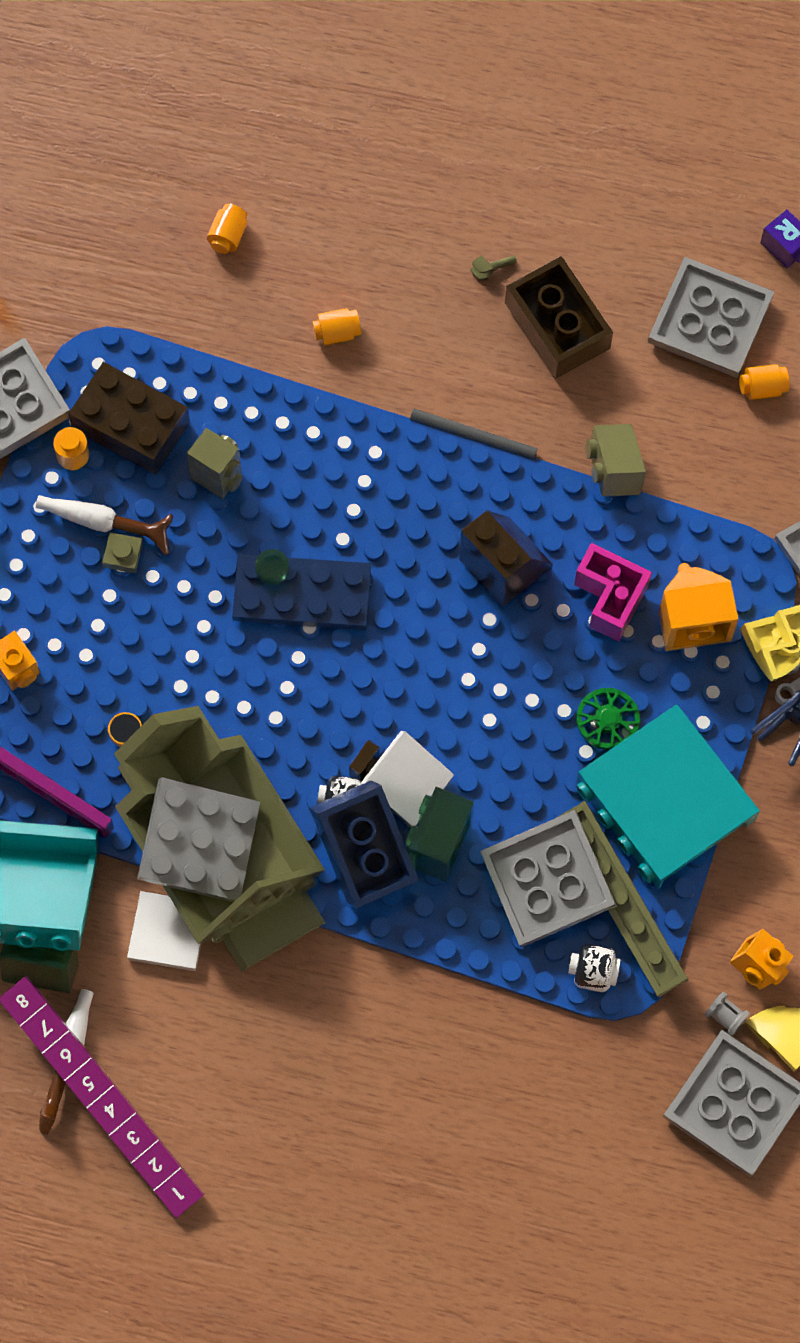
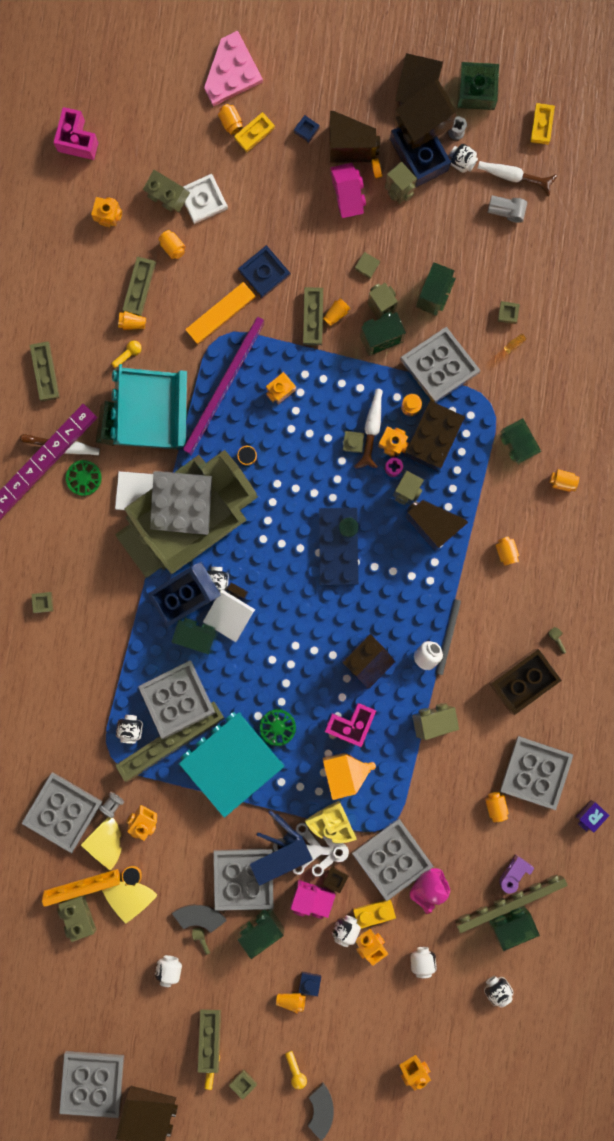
camera: 85 degrees right, 15 degrees up
none -> olive plate [31,592,54,613]
none -> green wheel [66,460,102,496]
none -> light orange brick [378,426,409,457]
none -> magenta bush [385,458,403,477]
none -> dark brown slope [405,500,468,551]
none -> white head [414,641,443,670]
none -> clear green brick [500,418,542,465]

